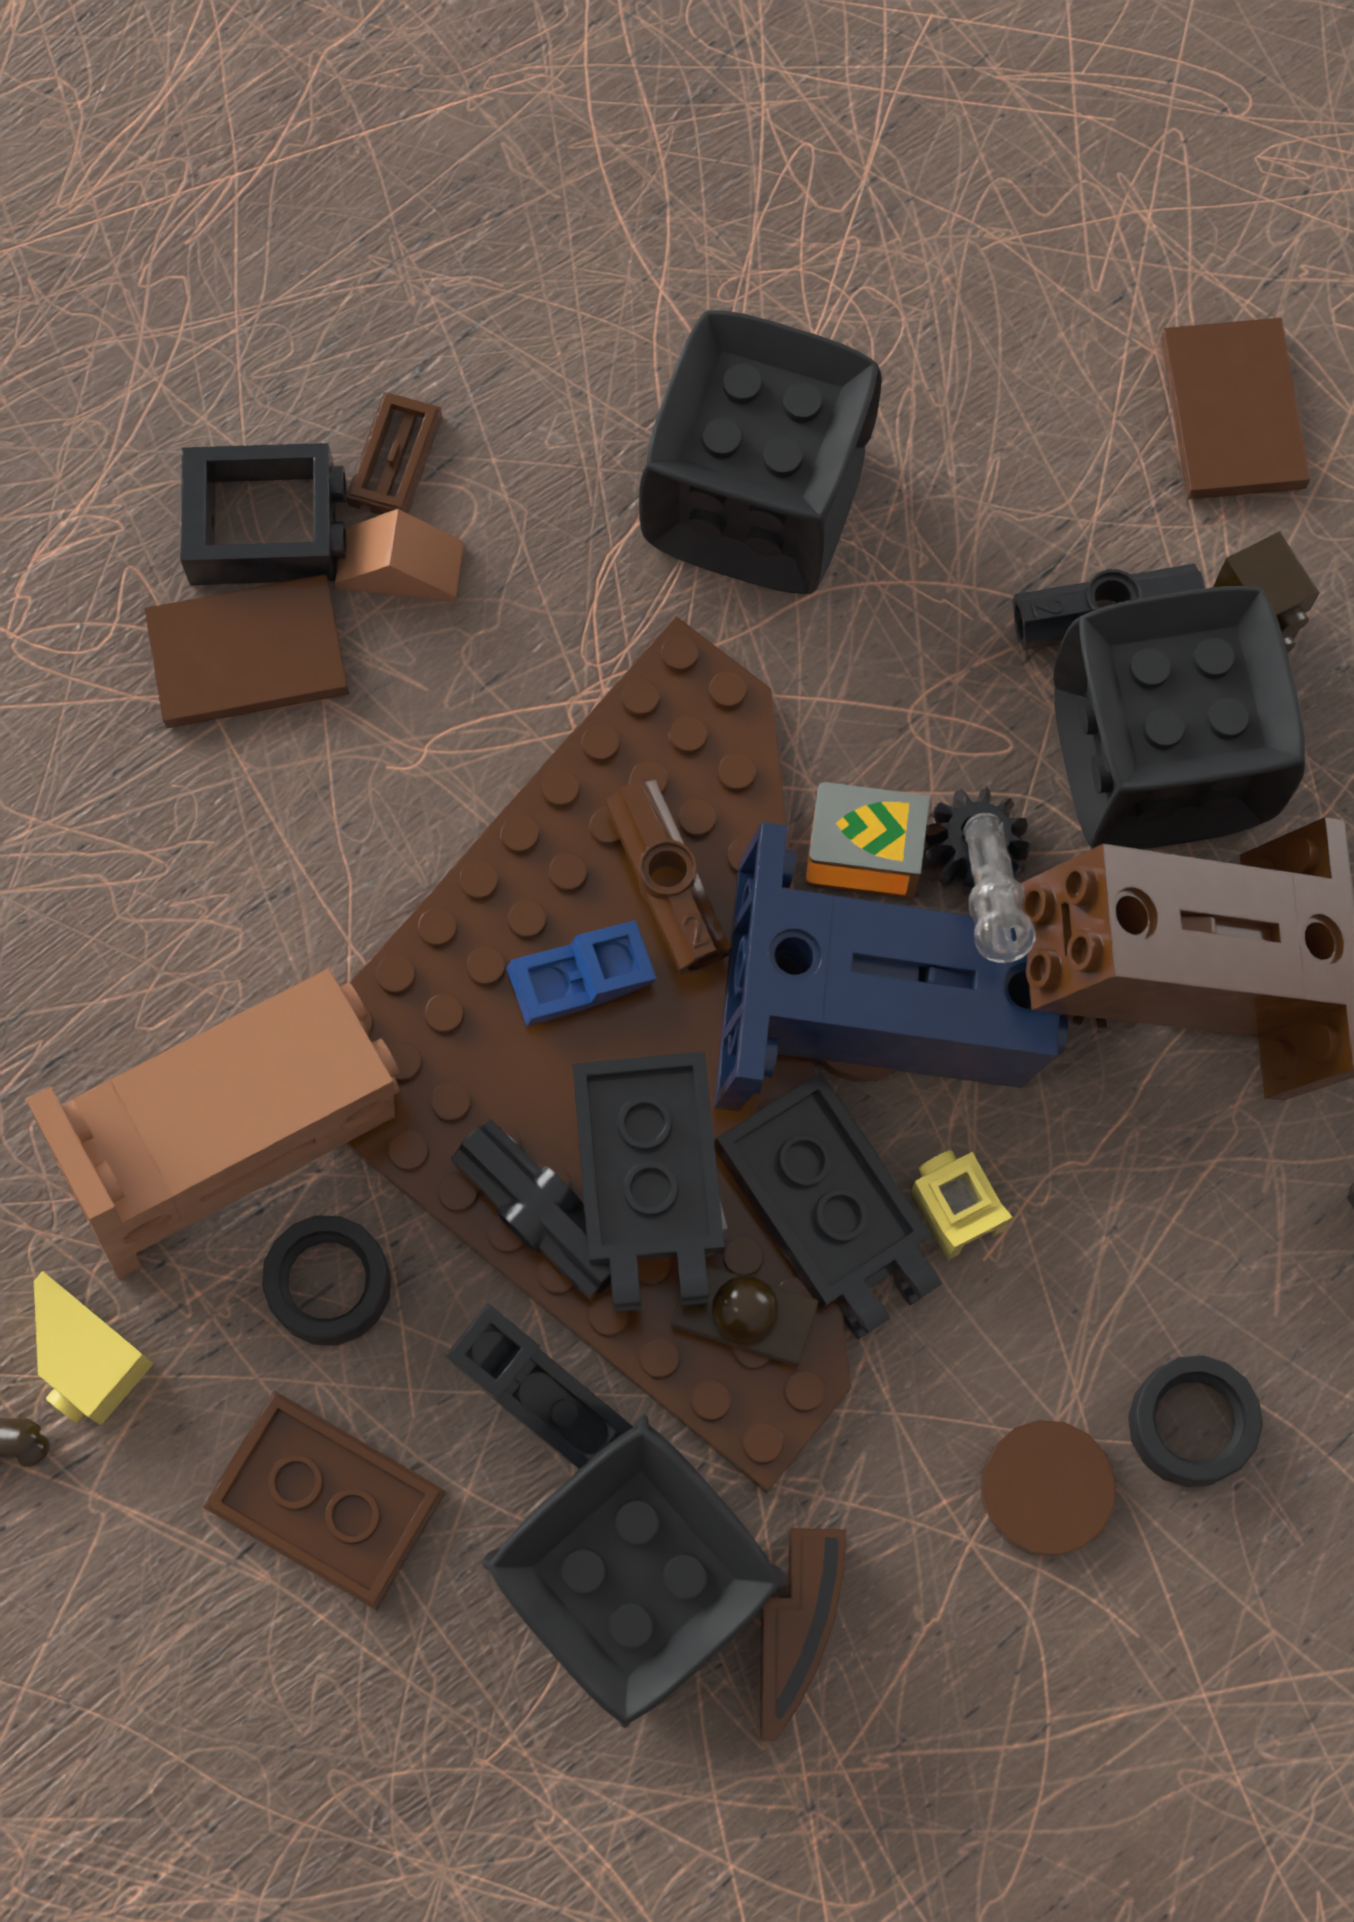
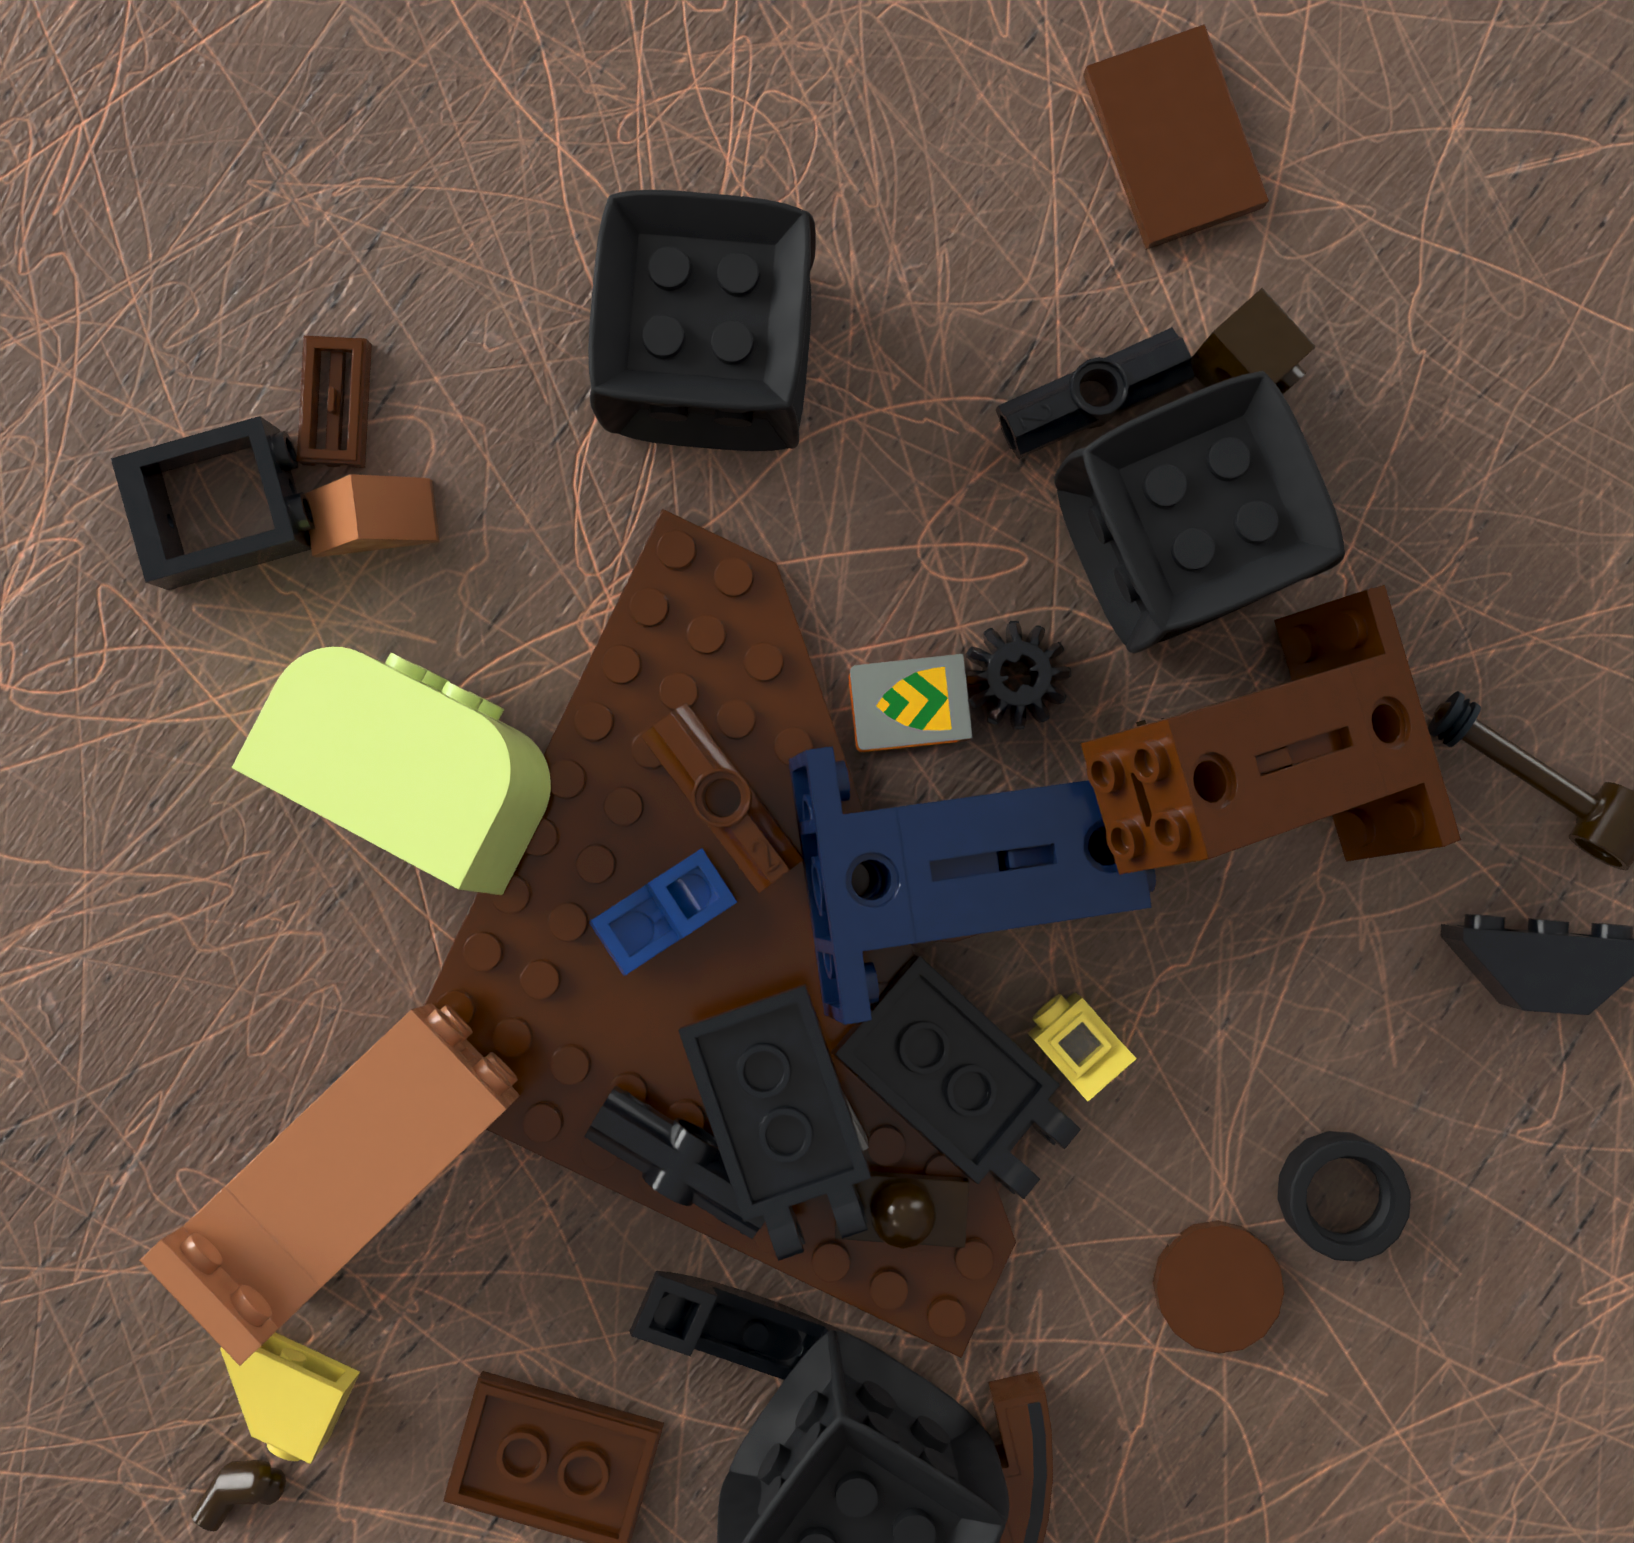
camera: 15 degrees left, 15 degrees up
reddish brown tile [144,574,349,729] -> none
black tyre [262,1215,391,1345] -> none
clear pin [964,813,1035,963] -> none
none -> yellowish green brick [232,647,551,895]

